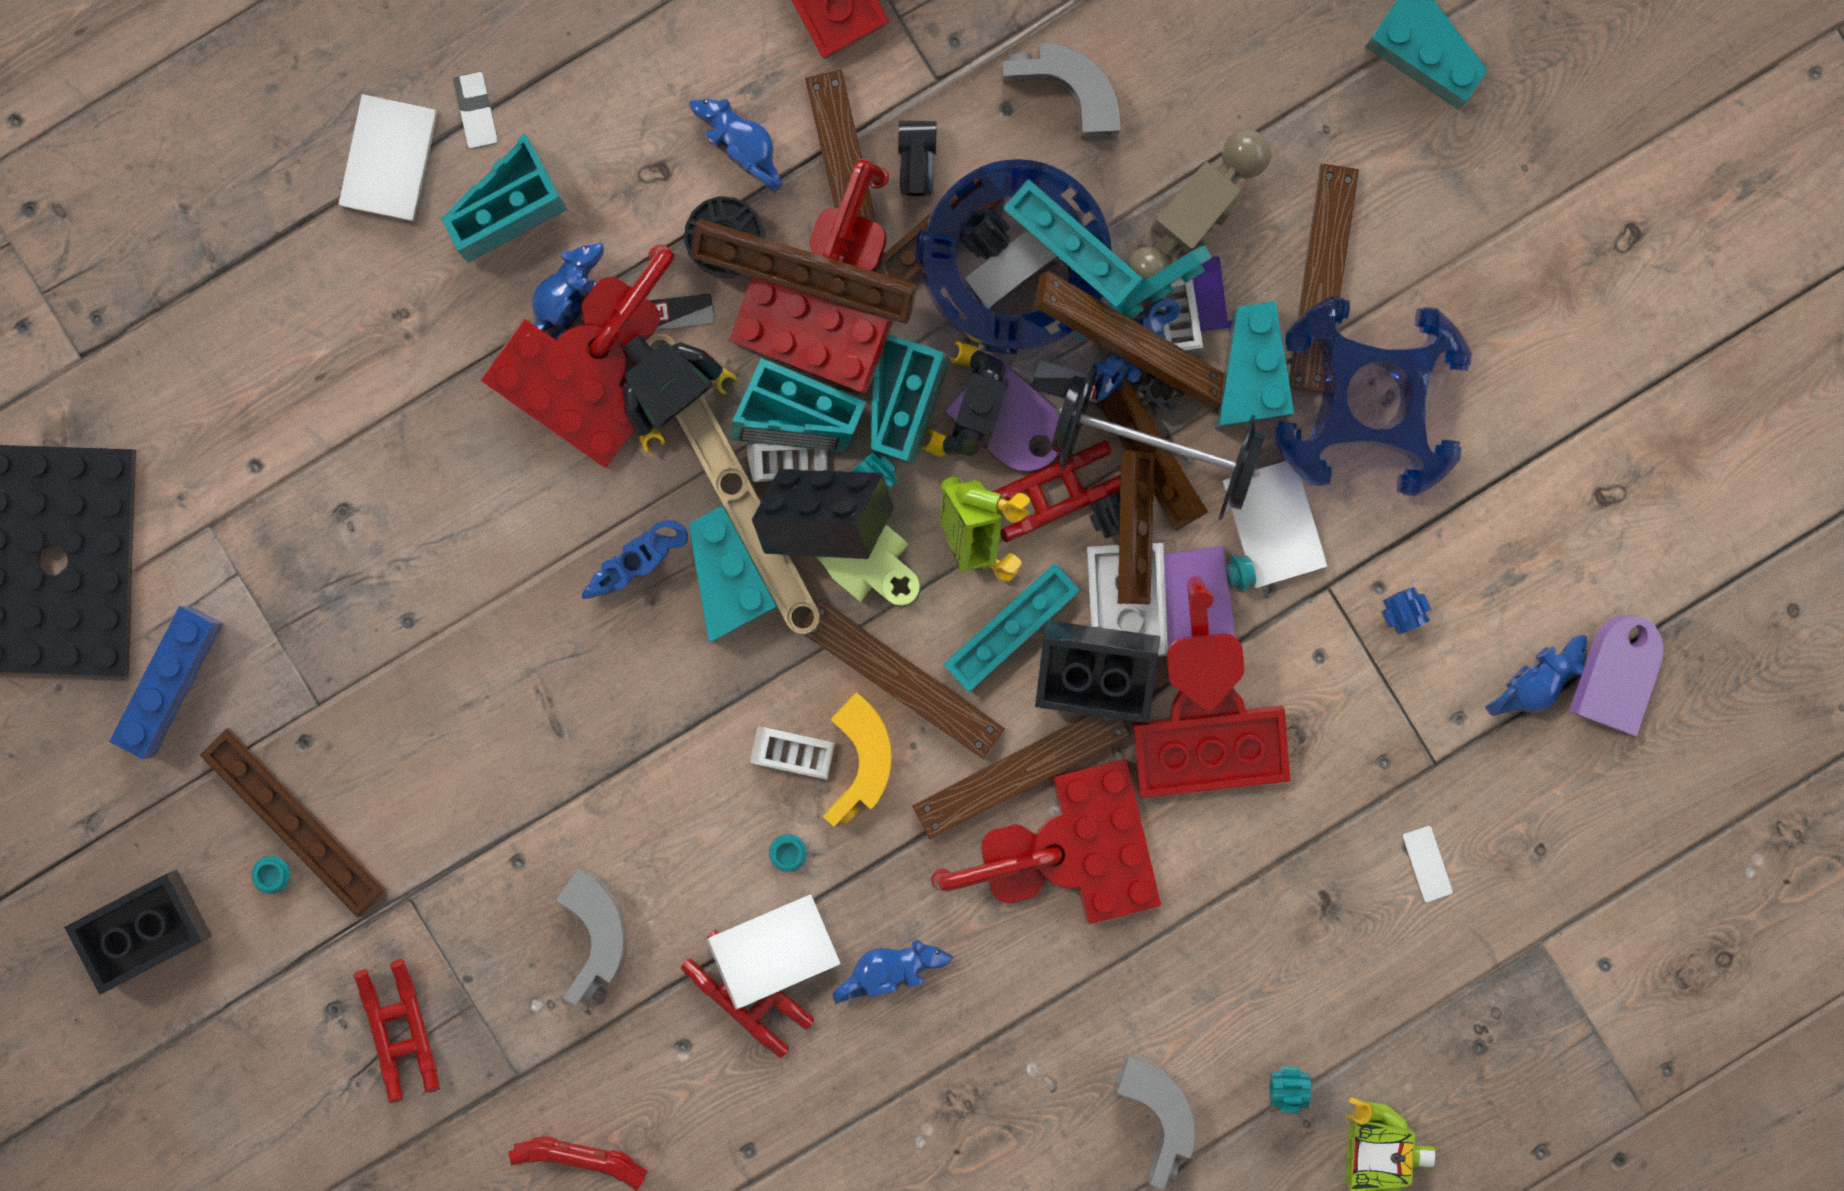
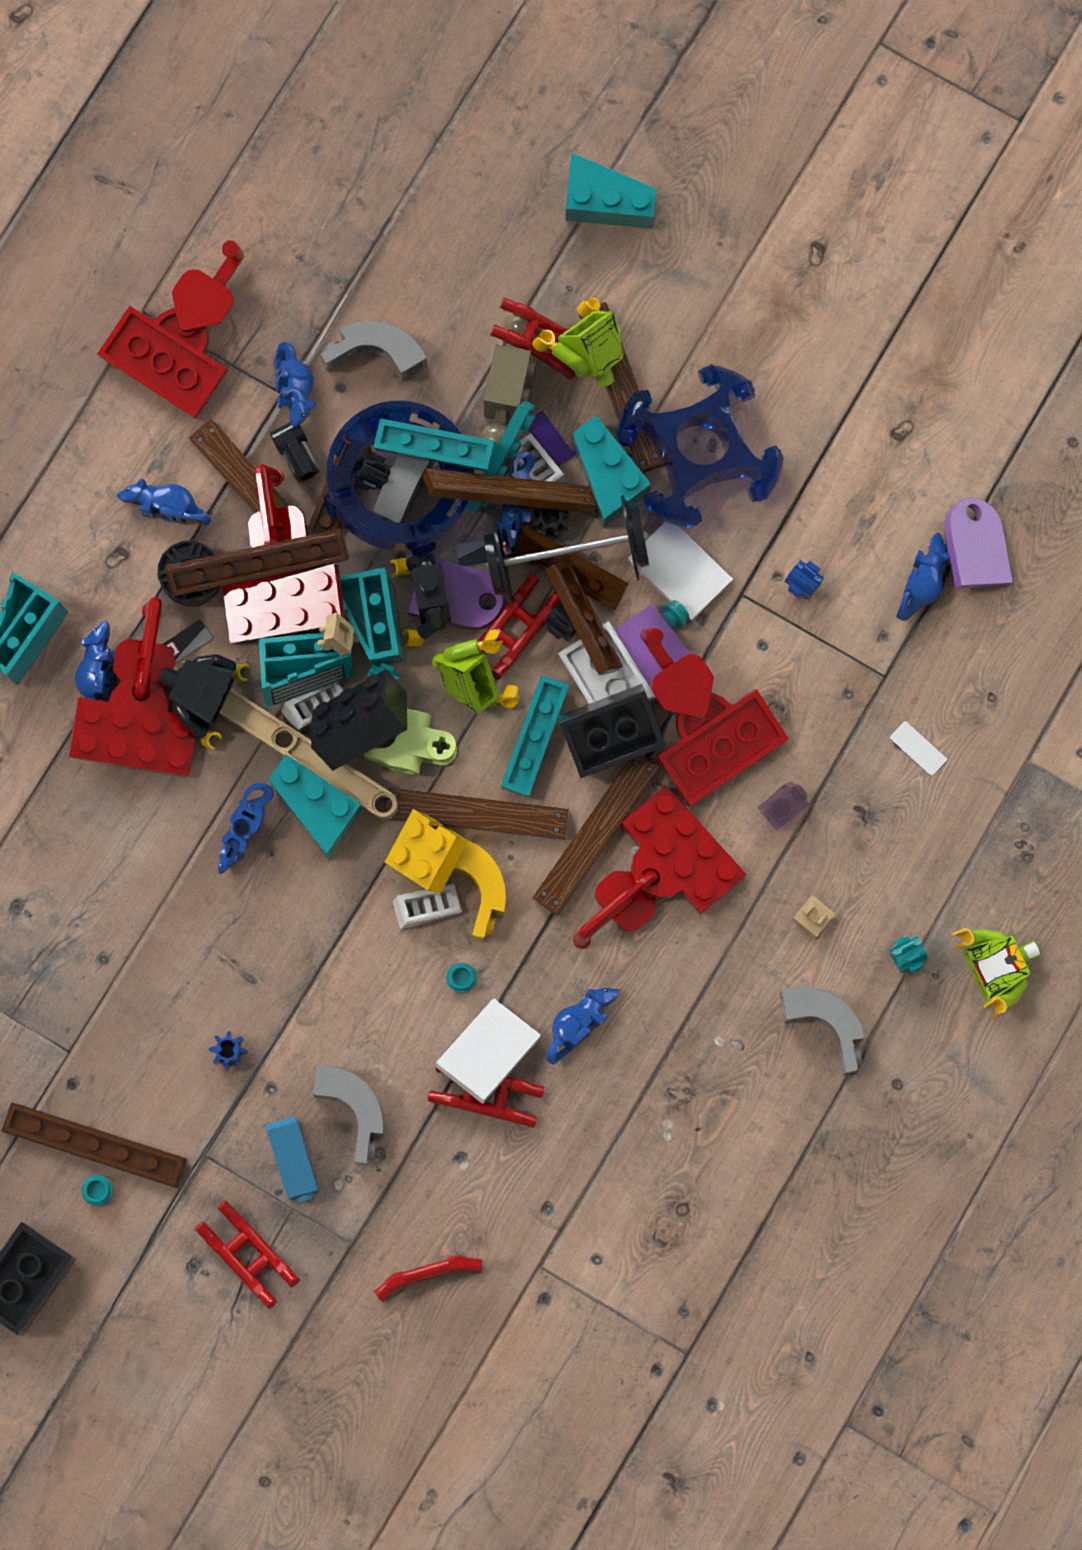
camera: 35 degrees left, 10 degrees down
none -> blue gear [209,1031,248,1071]
none -> dark azure slope [265,1116,320,1204]
none -> blue animal [274,342,315,427]
none -> tan tile [317,613,354,656]
none -> yellow piece [384,809,469,894]
none -> red piece [490,297,576,379]
none -> lime torso [533,297,623,387]
none -> clear purple bracket [757,782,810,831]
none -> tan tile [792,895,835,939]

